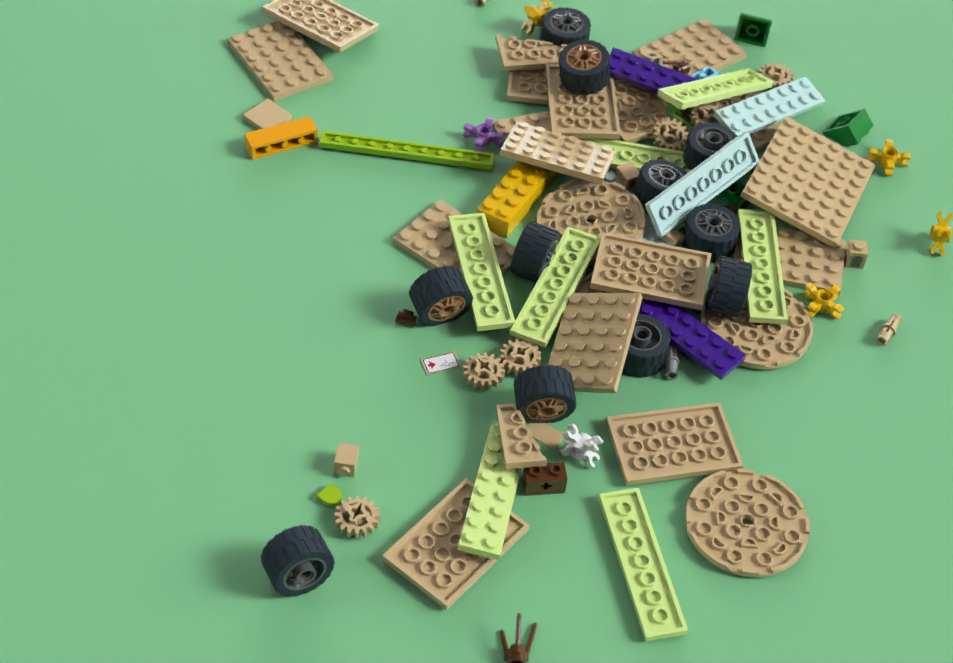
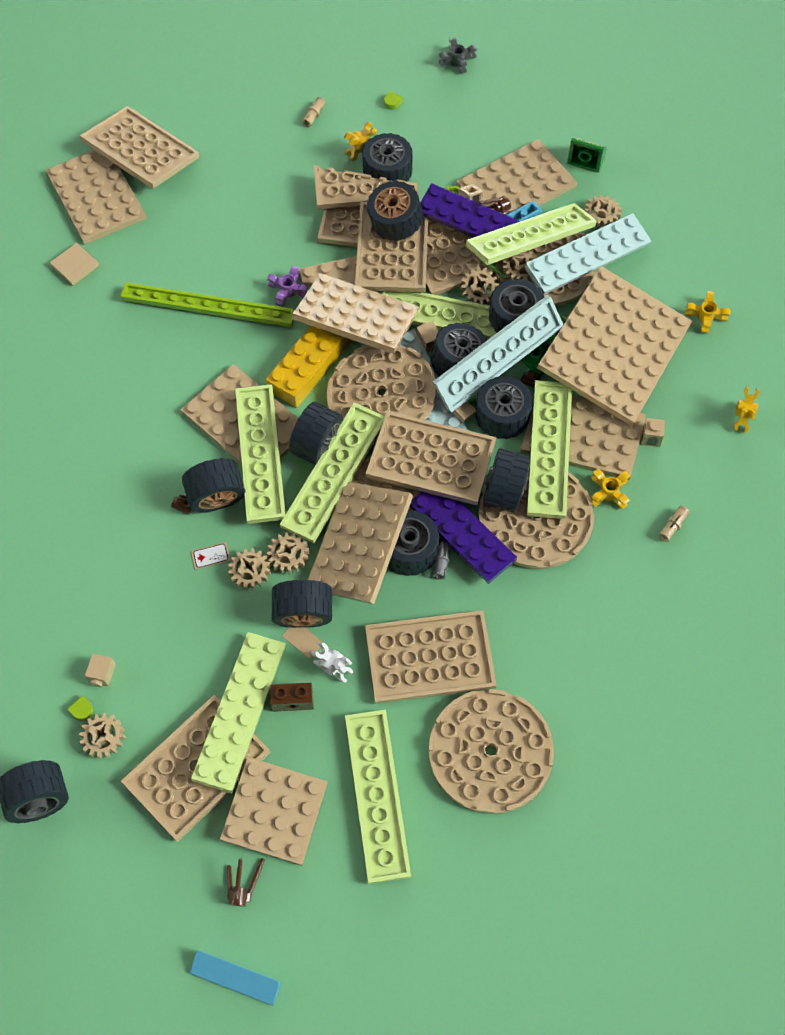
camera: 10 degrees right, 15 degrees up
light orange brick [244,116,318,160] -> none
tan wing [496,403,547,469] -> none
green slope [822,109,874,146] -> none
none -> tan plate [220,757,328,866]

